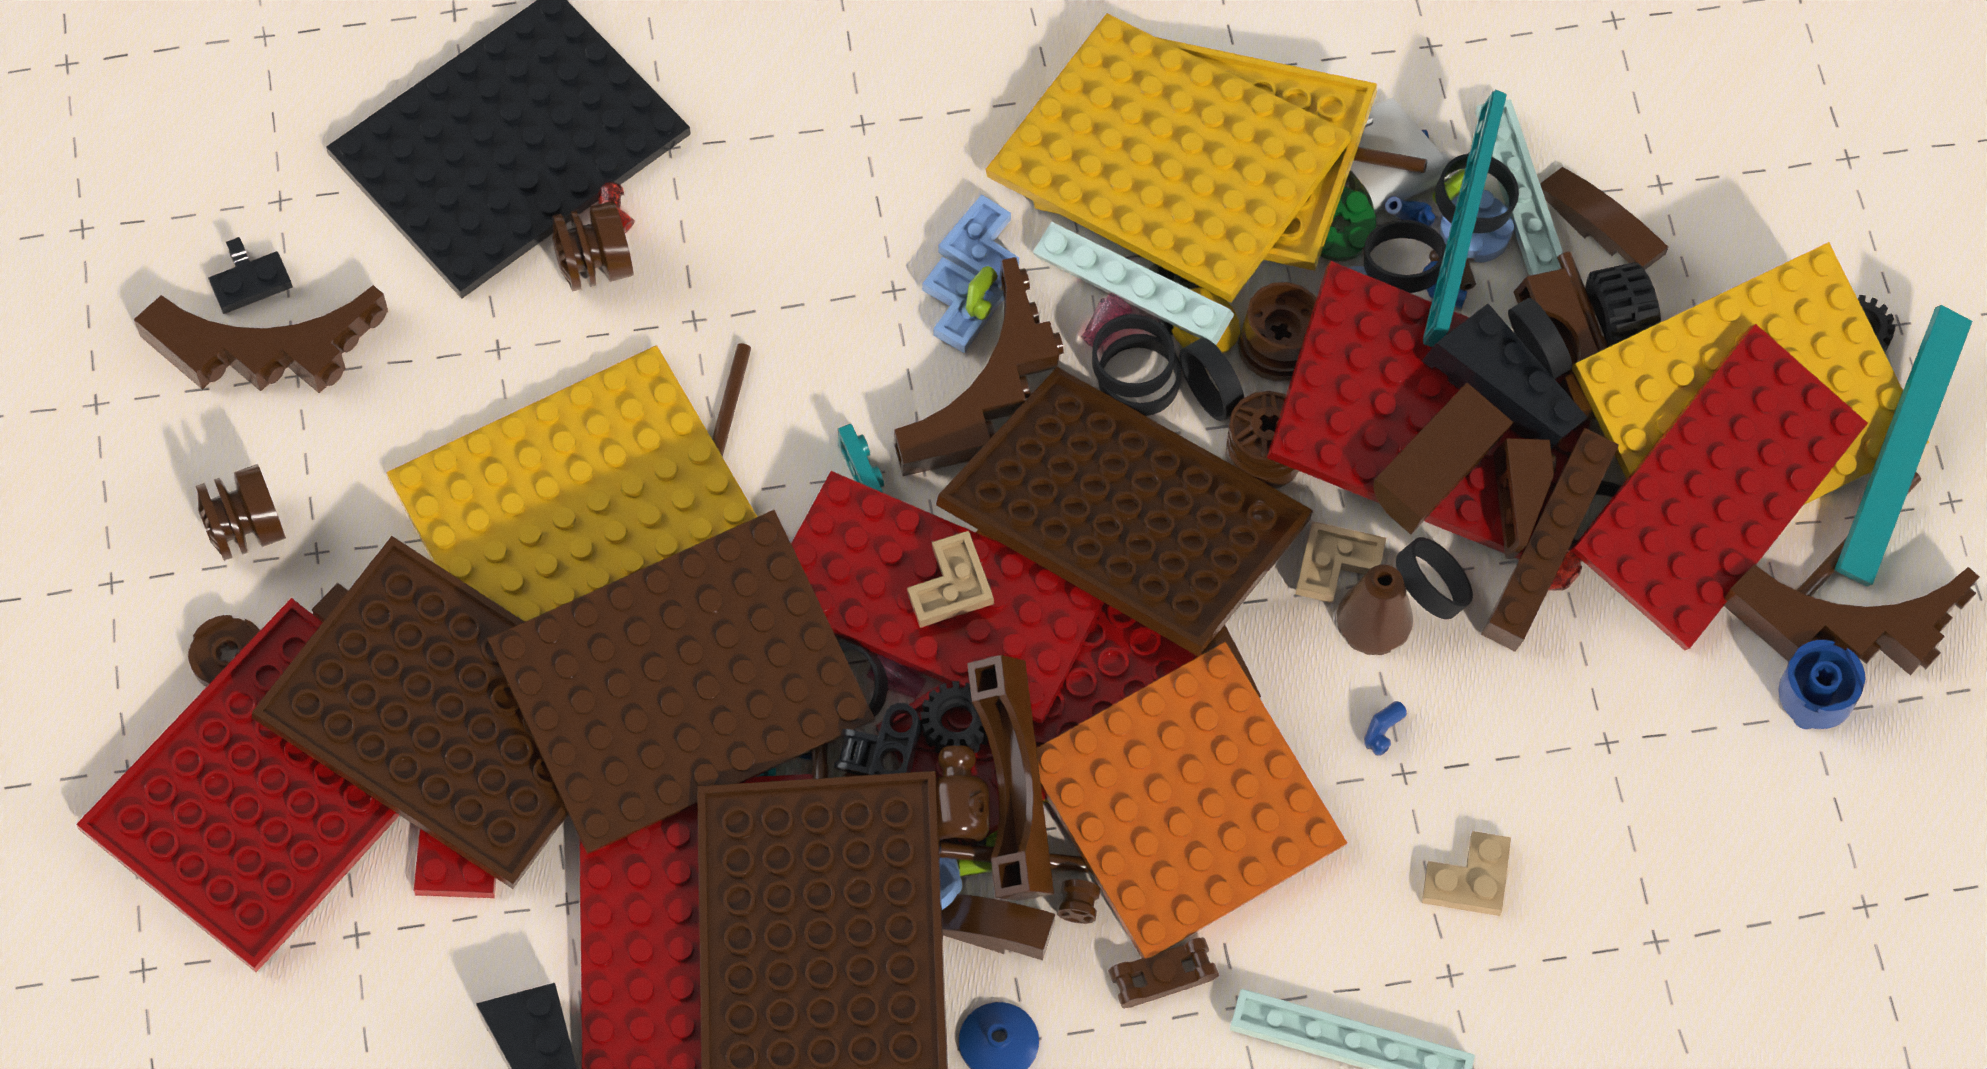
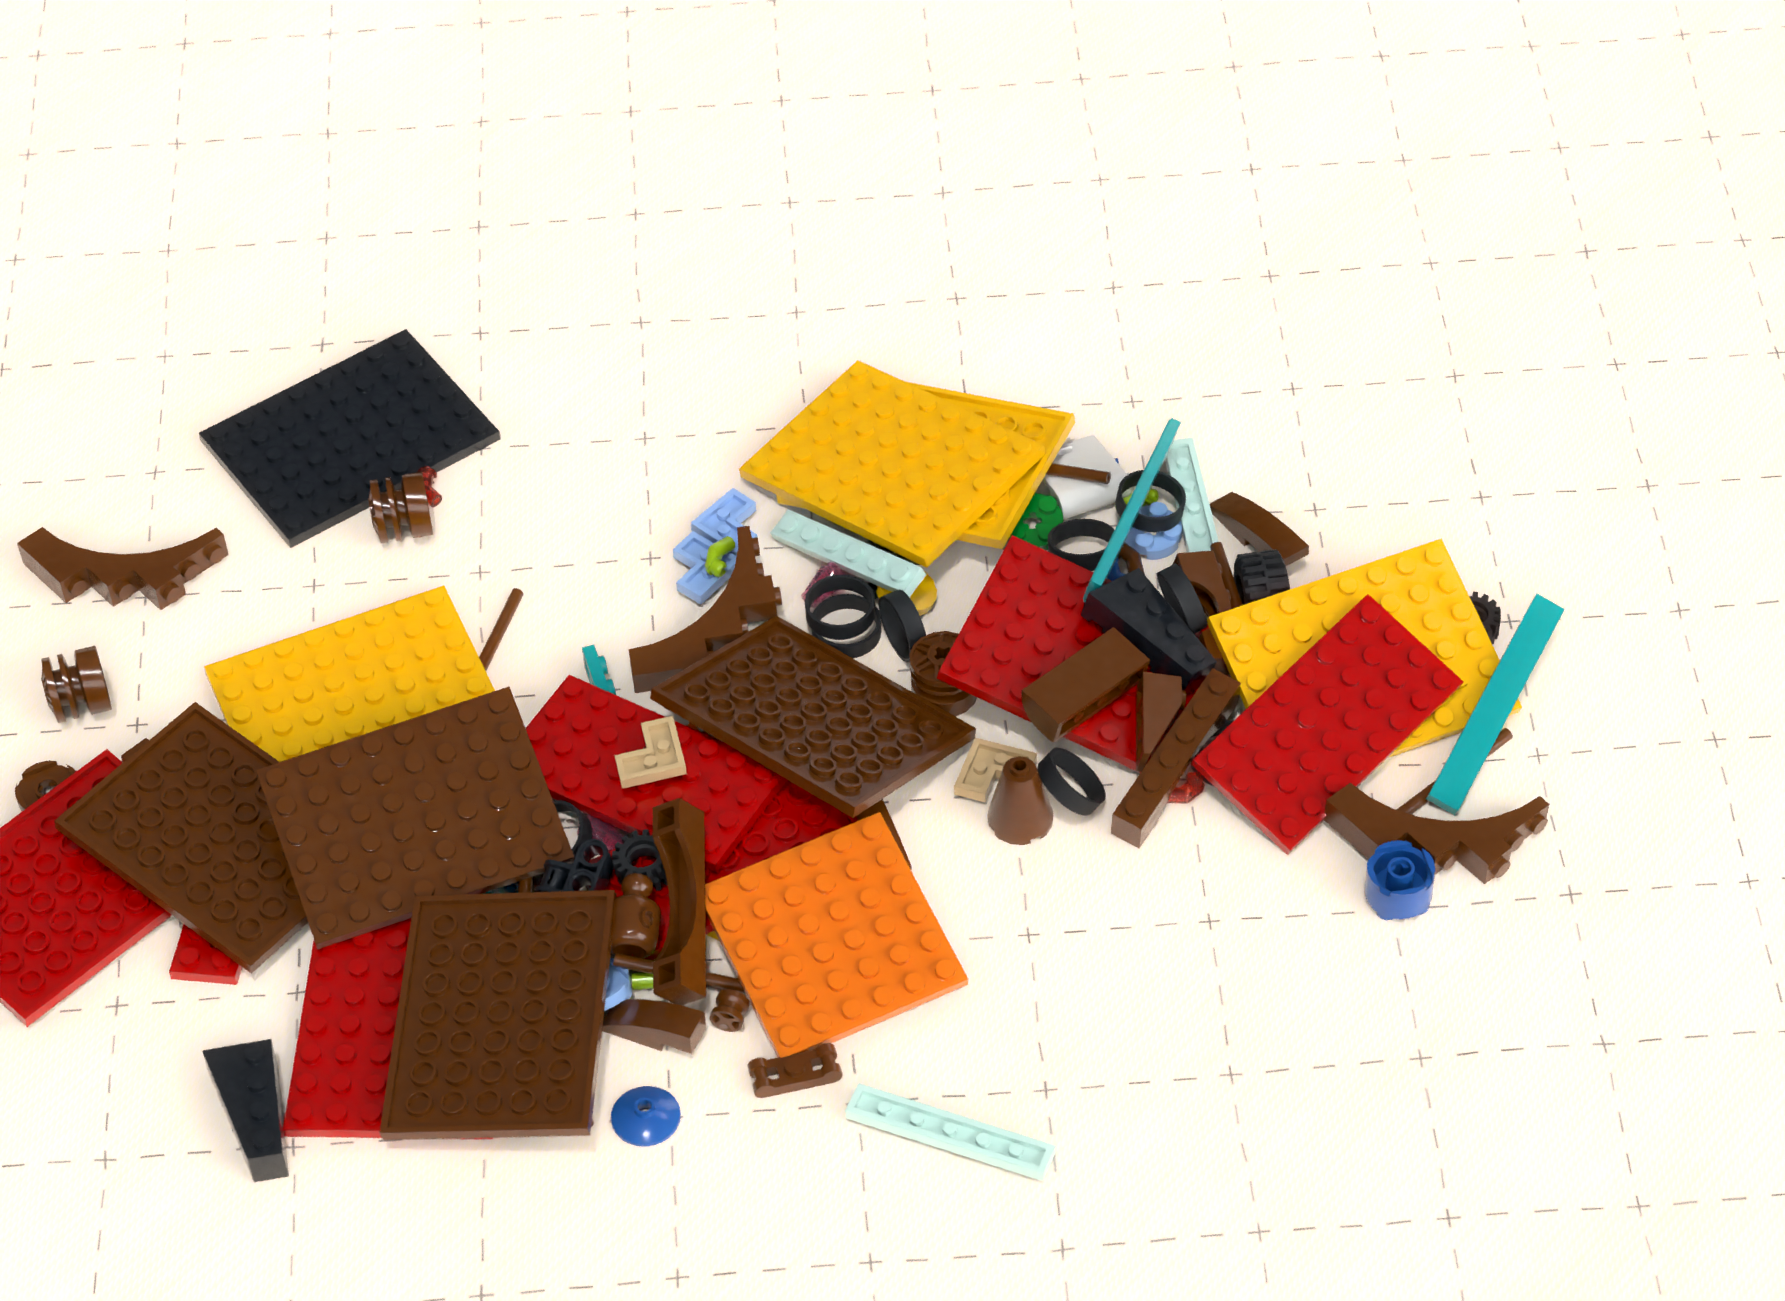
camera: 10 degrees right, 15 degrees down
black plate [208,237,293,314] -> none
reddish brown wheel [1238,282,1317,381] -> none
blue arm [1364,701,1407,756] -> none
blue arm [1385,196,1435,226] -> none
tan plate [1422,831,1511,916] -> none

